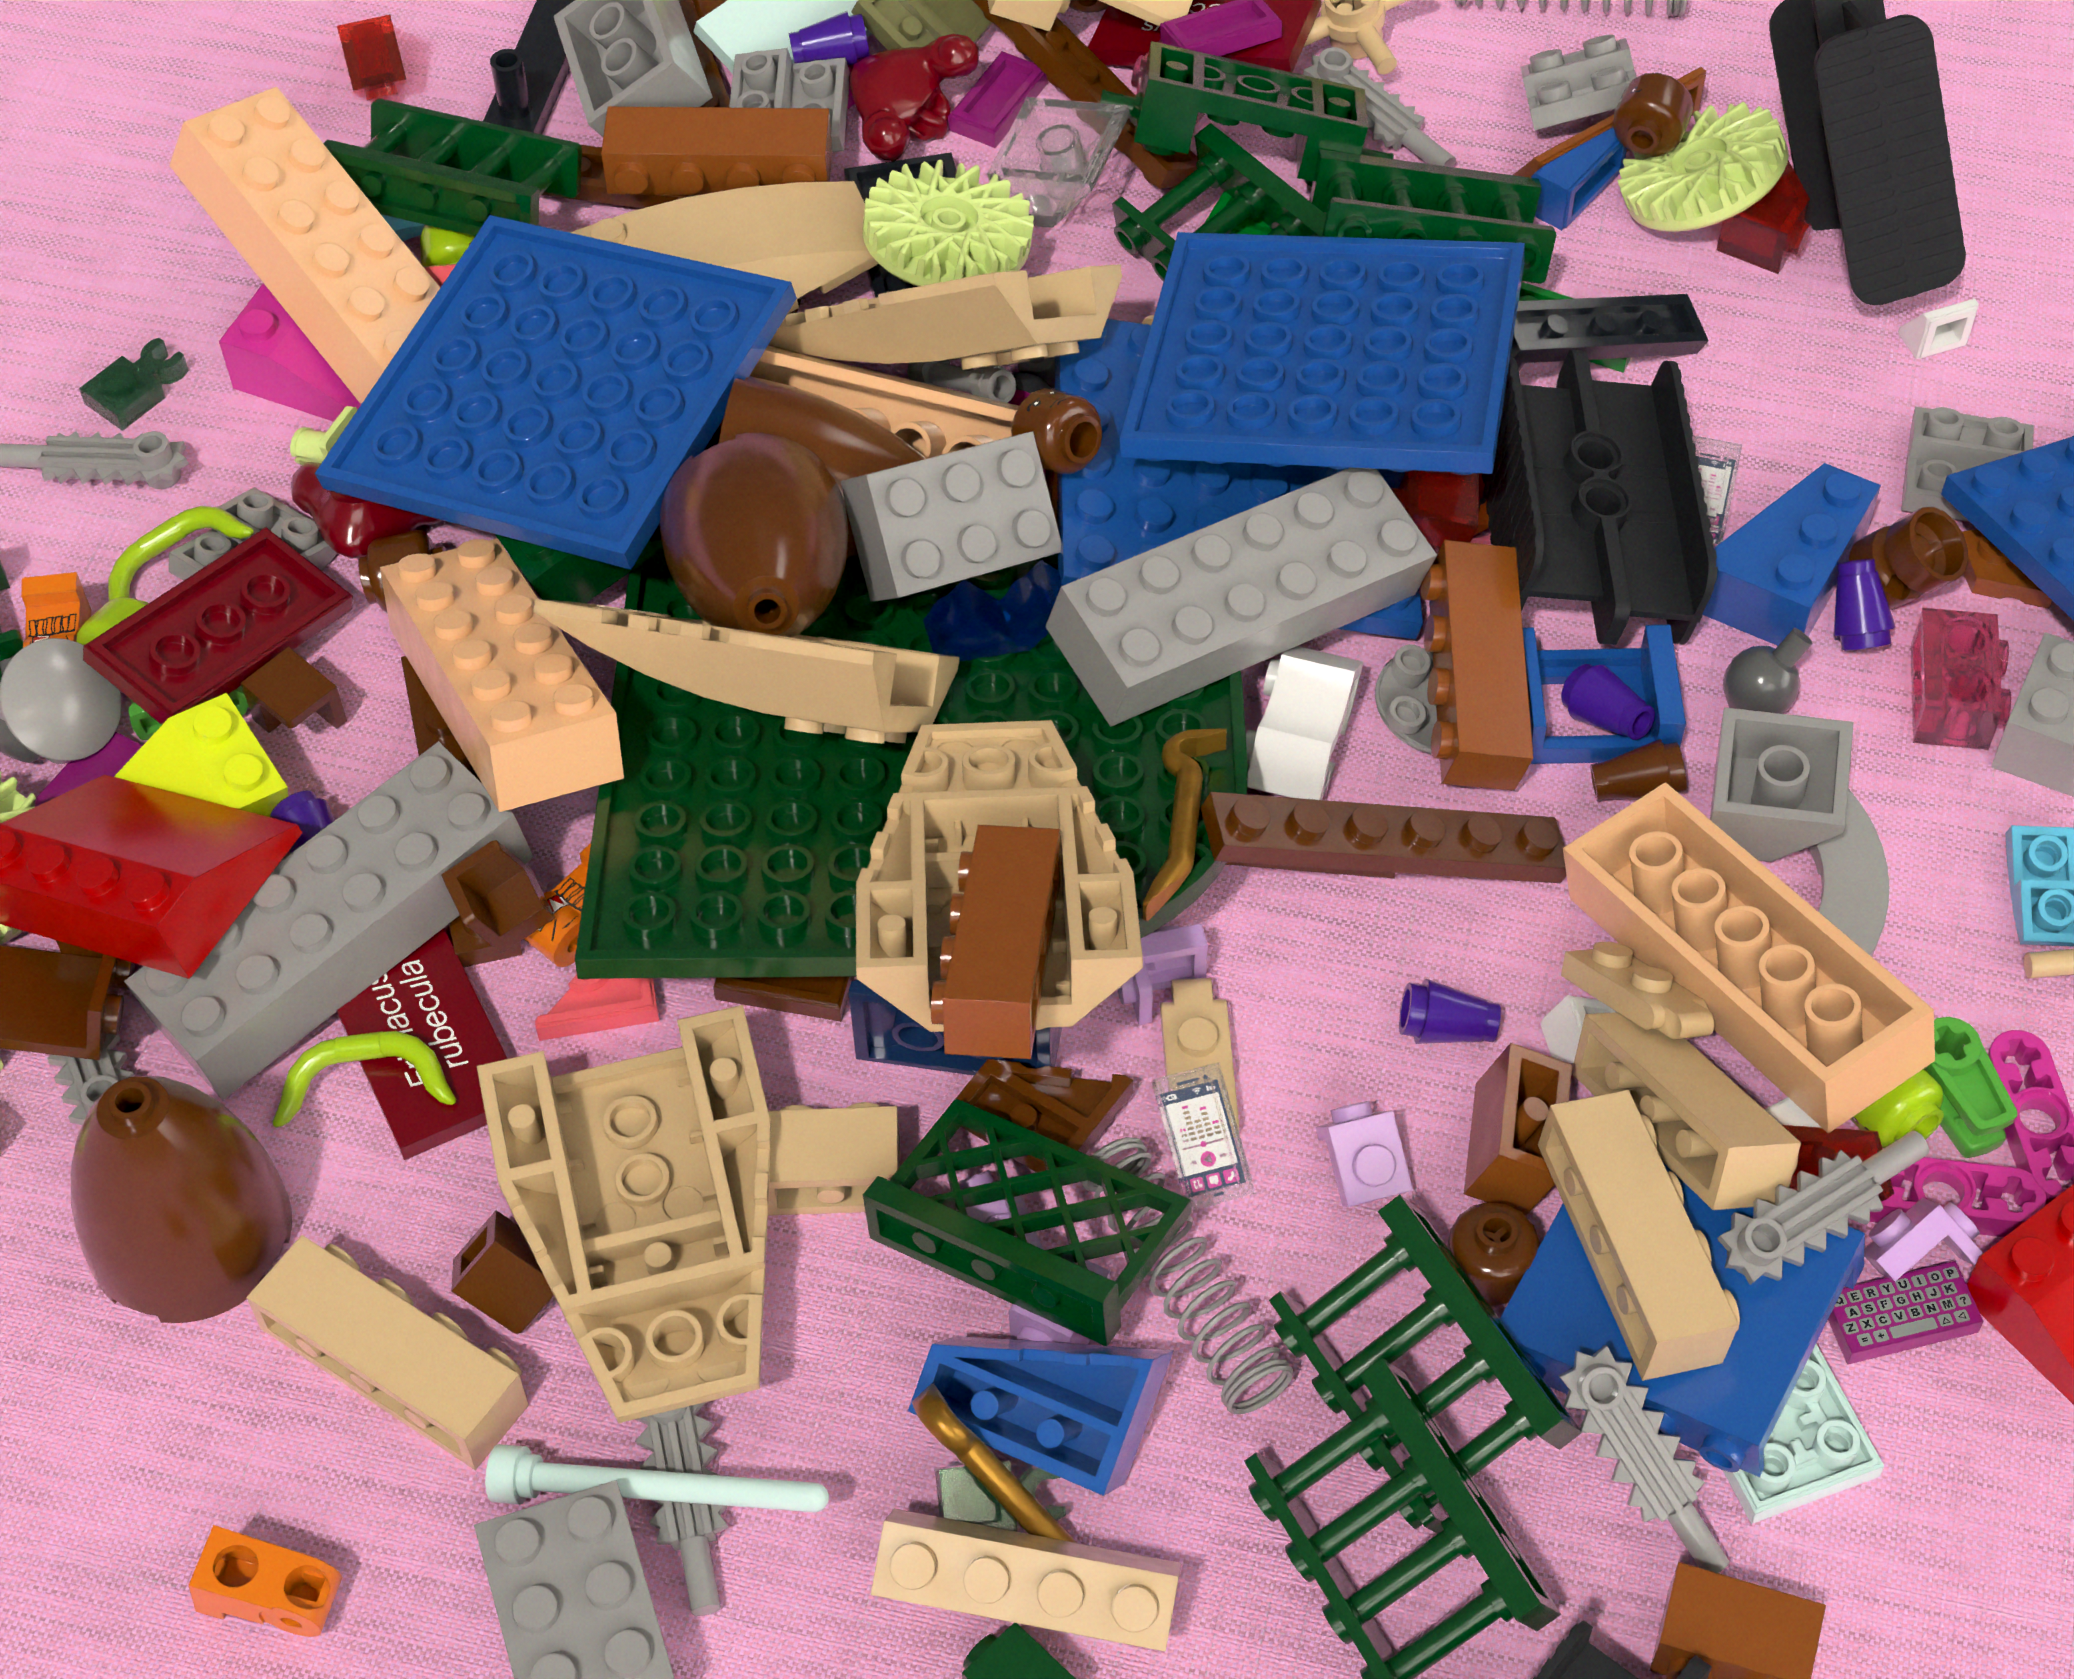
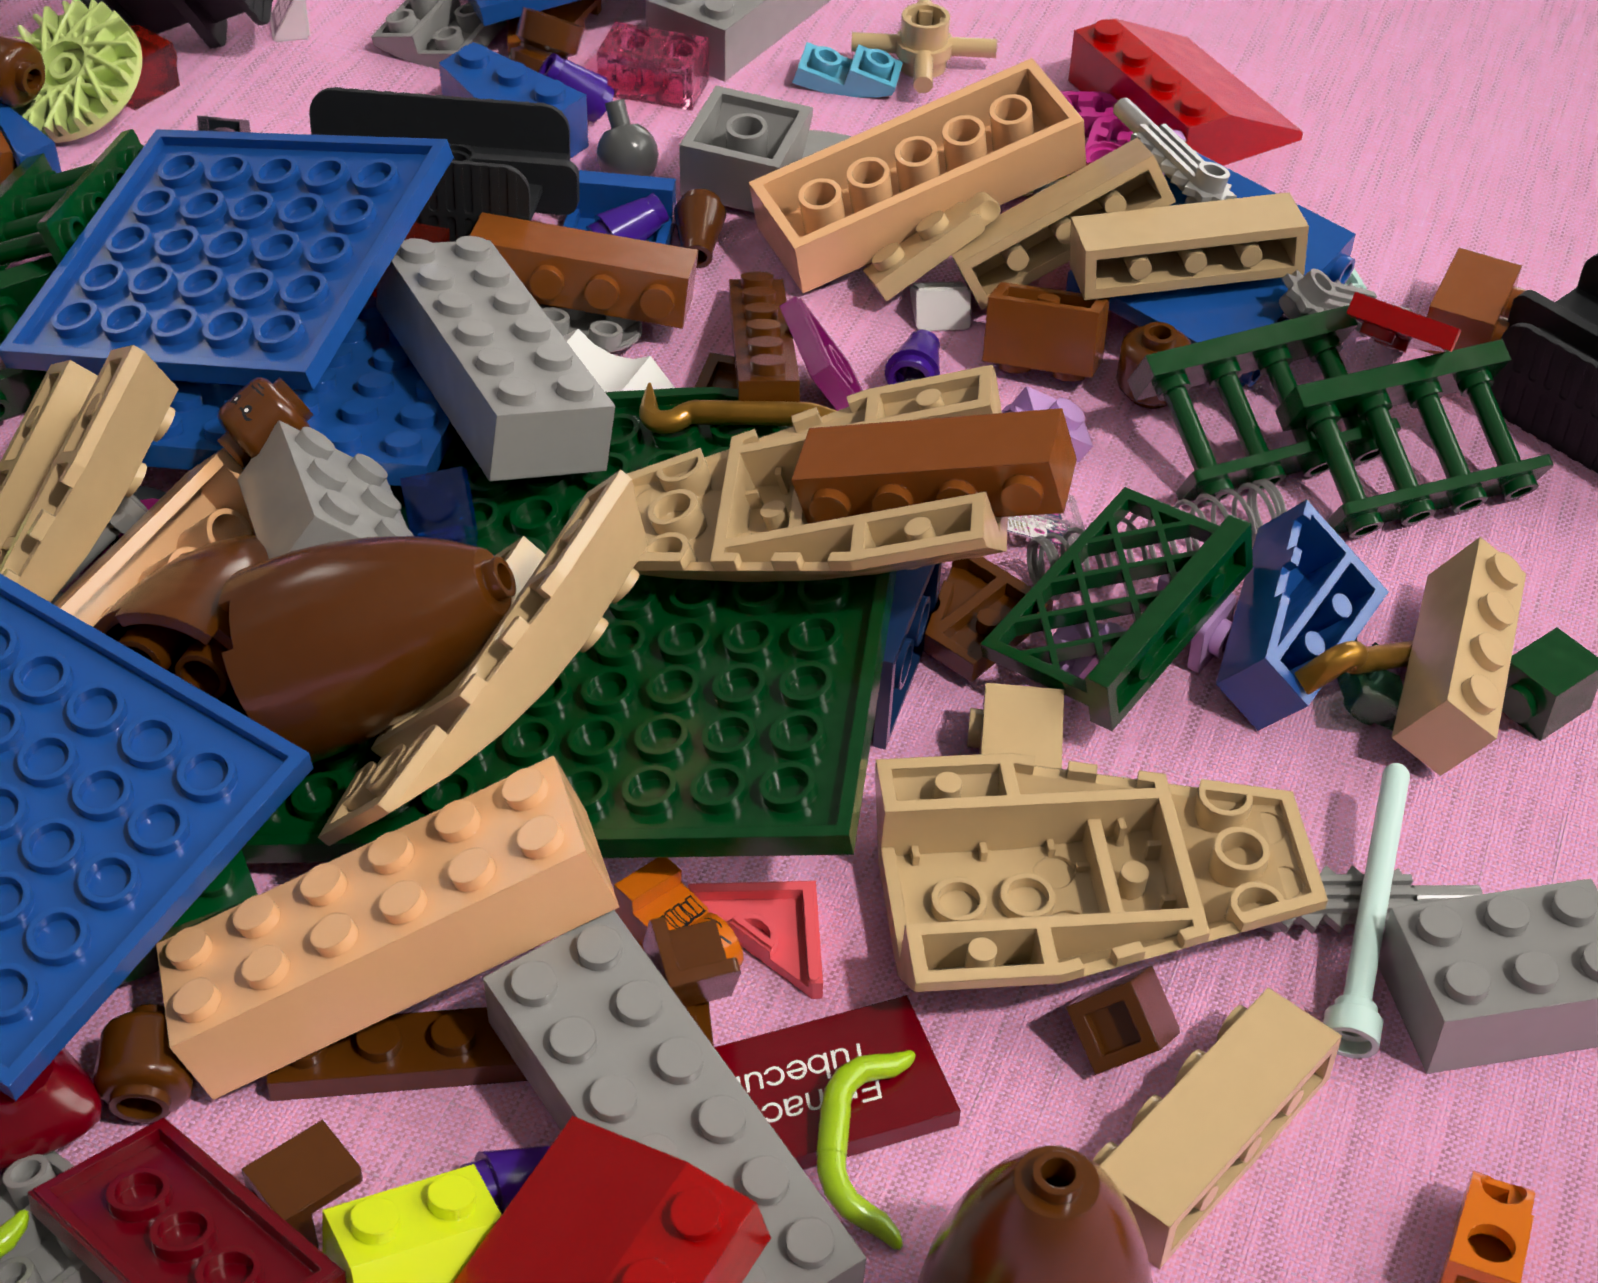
camera: 85 degrees left, 10 degrees down
none -> magenta tile [779,296,863,411]
none -> red wing [1346,292,1462,353]

